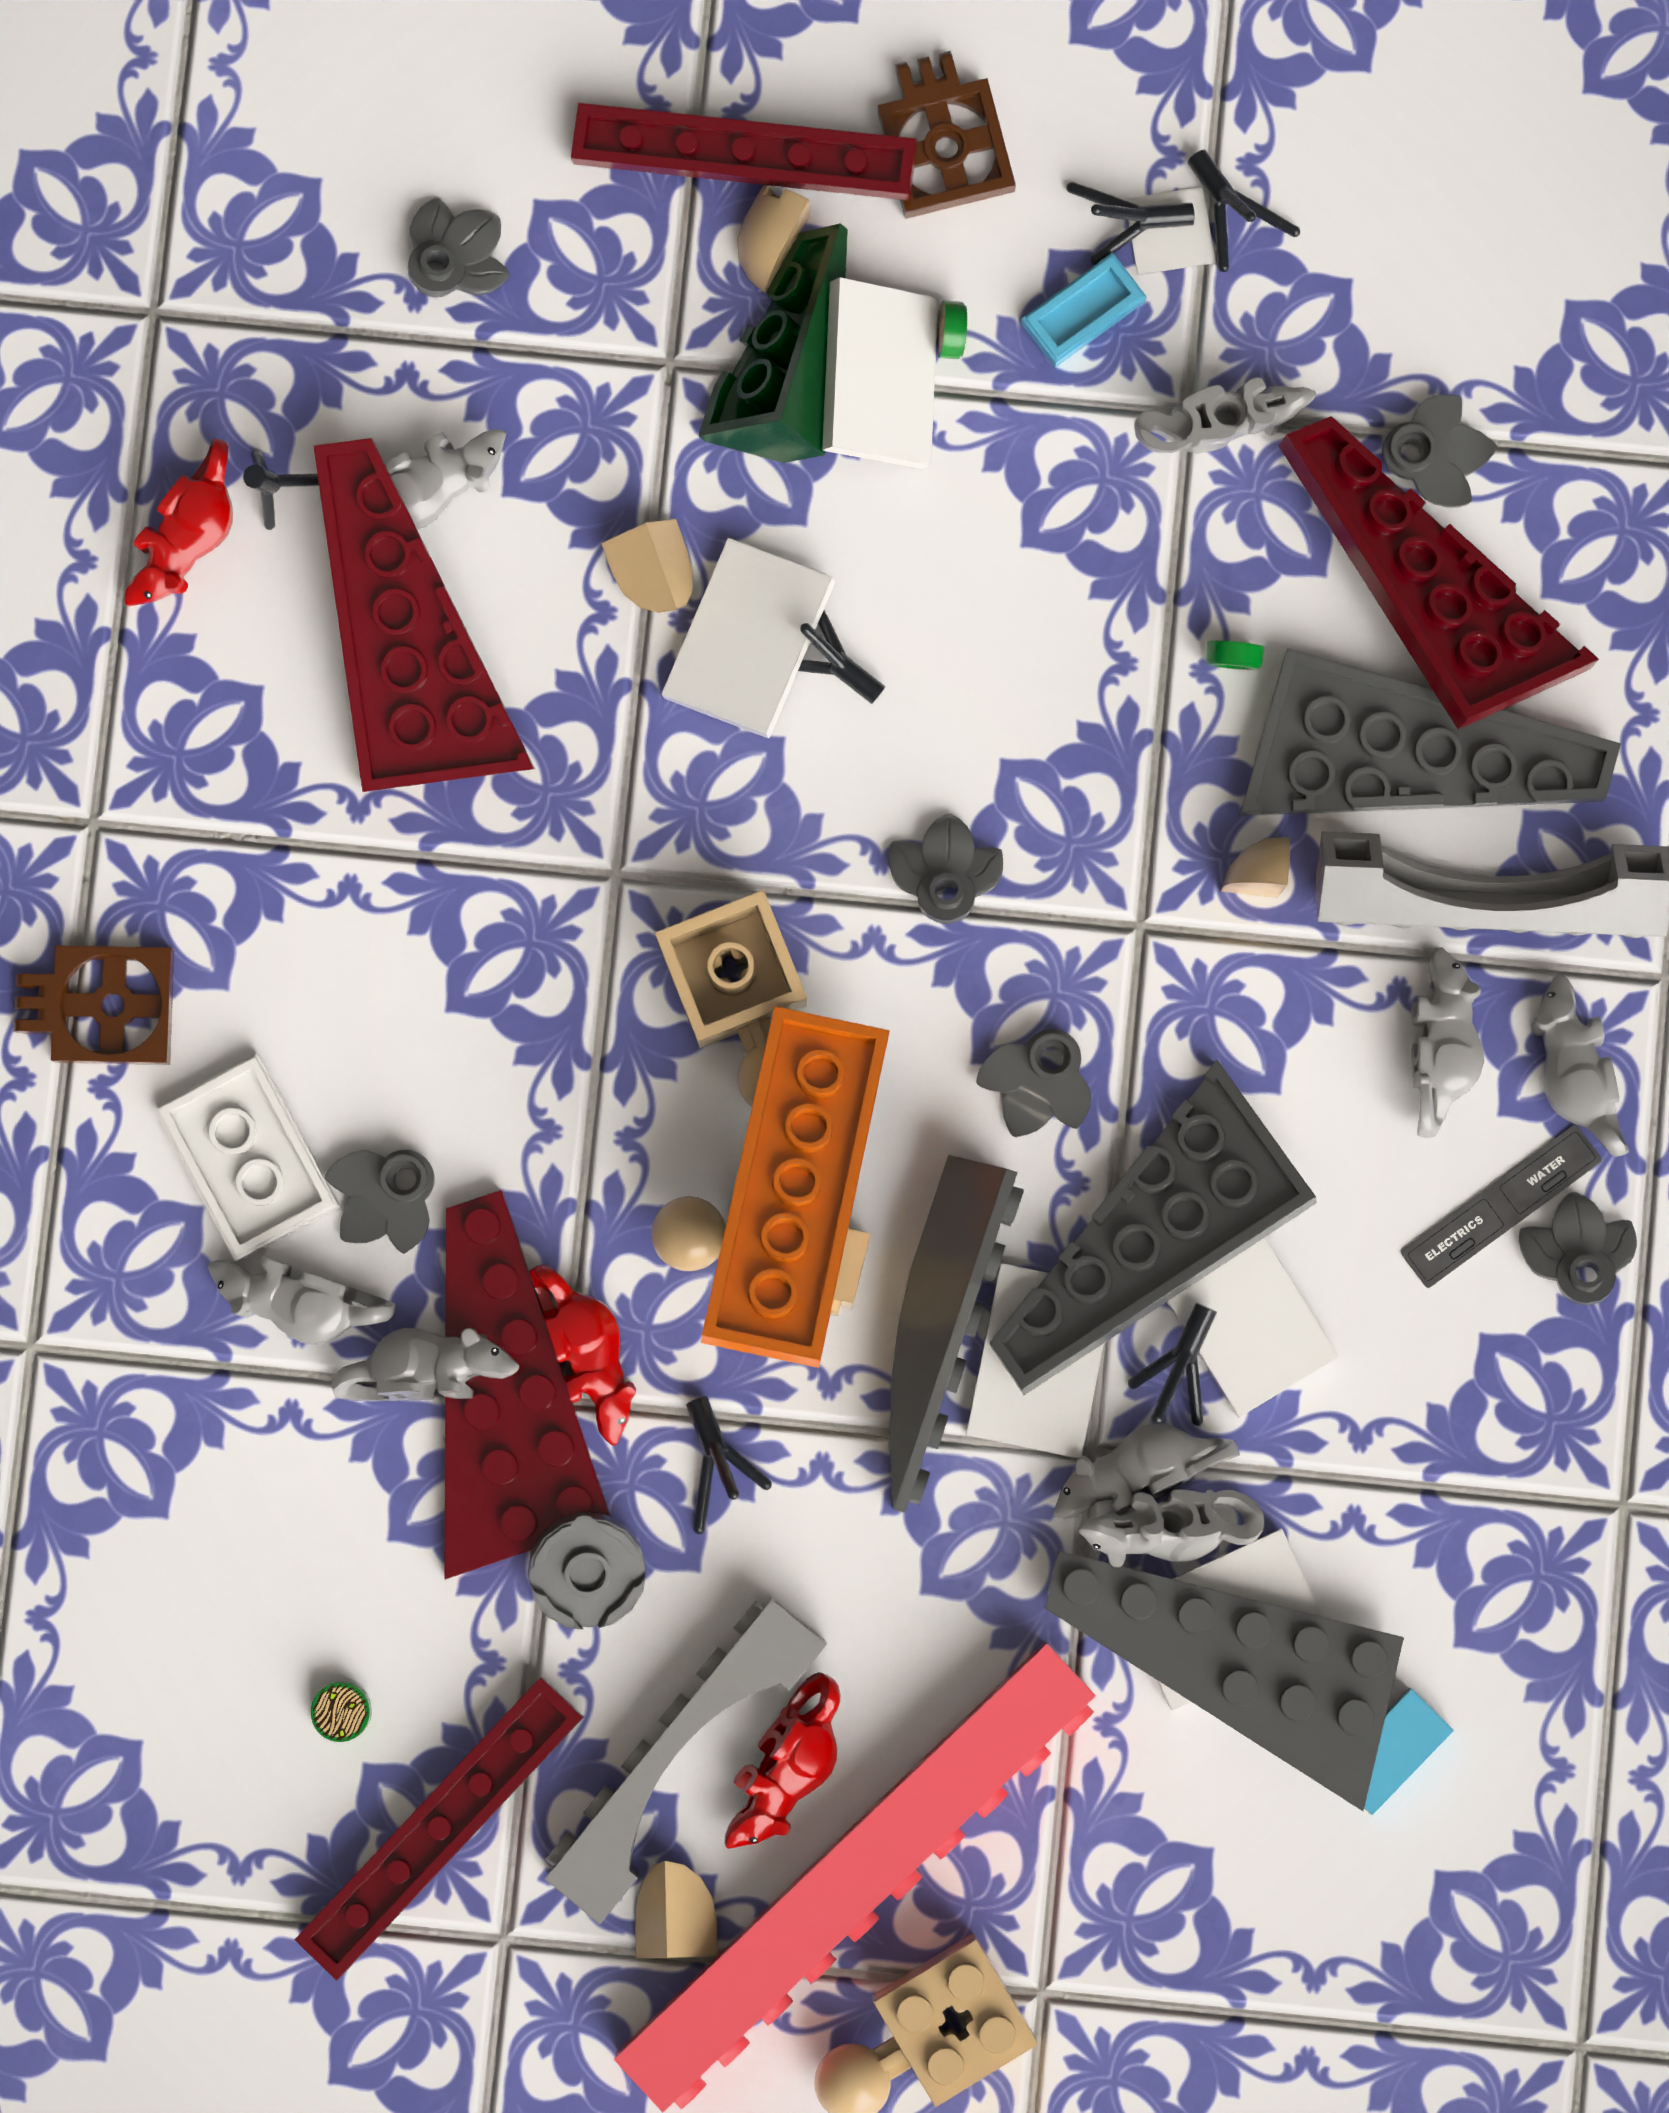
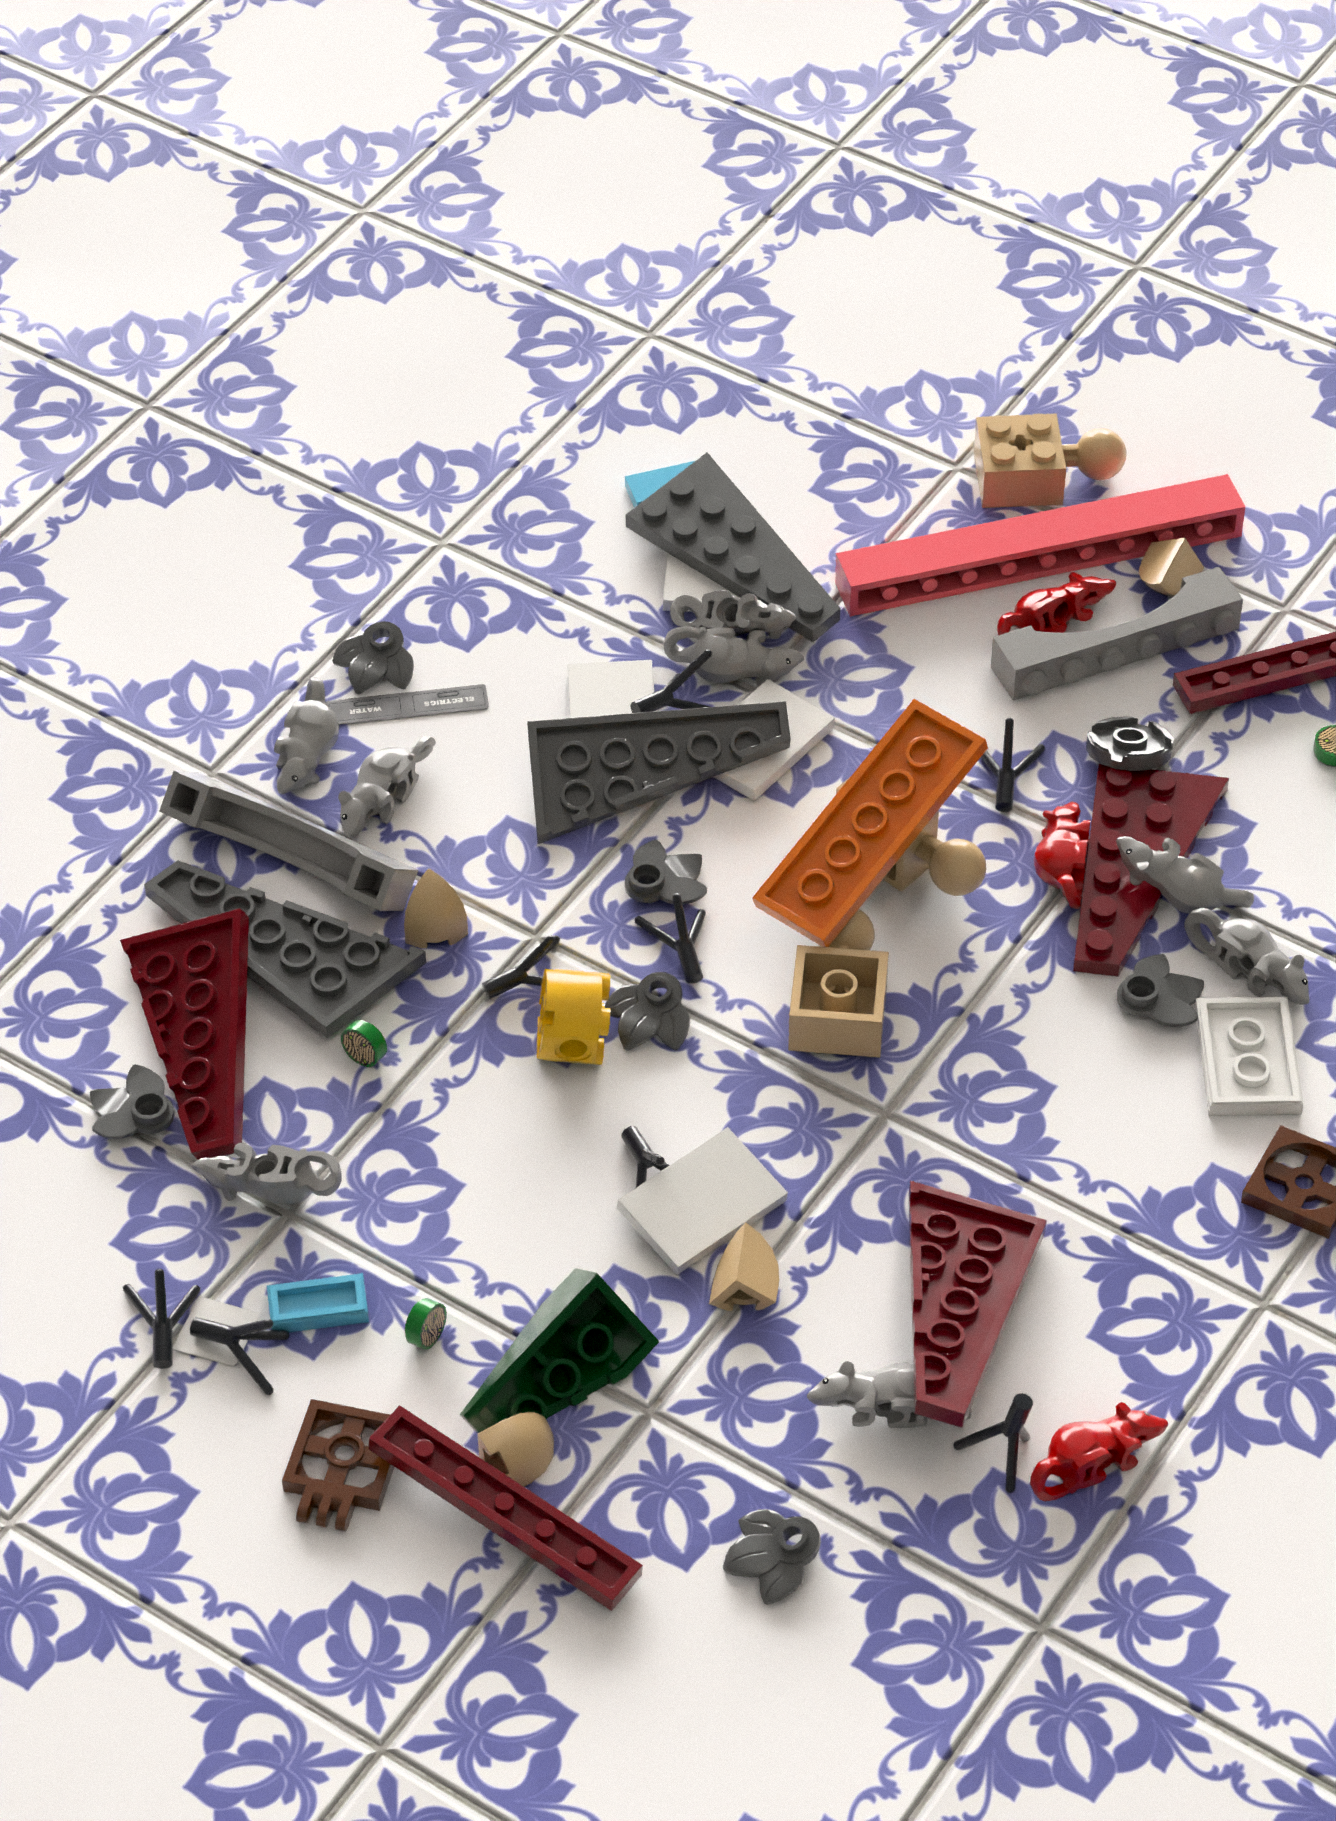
camera: 150 degrees left, 35 degrees down
white tile [822,277,938,469] -> none
dark grey wedge [889,1155,1024,1513] -> none
none -> black plant [482,935,560,1000]
none -> yellow brick [536,969,610,1065]
none -> black plant [634,893,706,984]

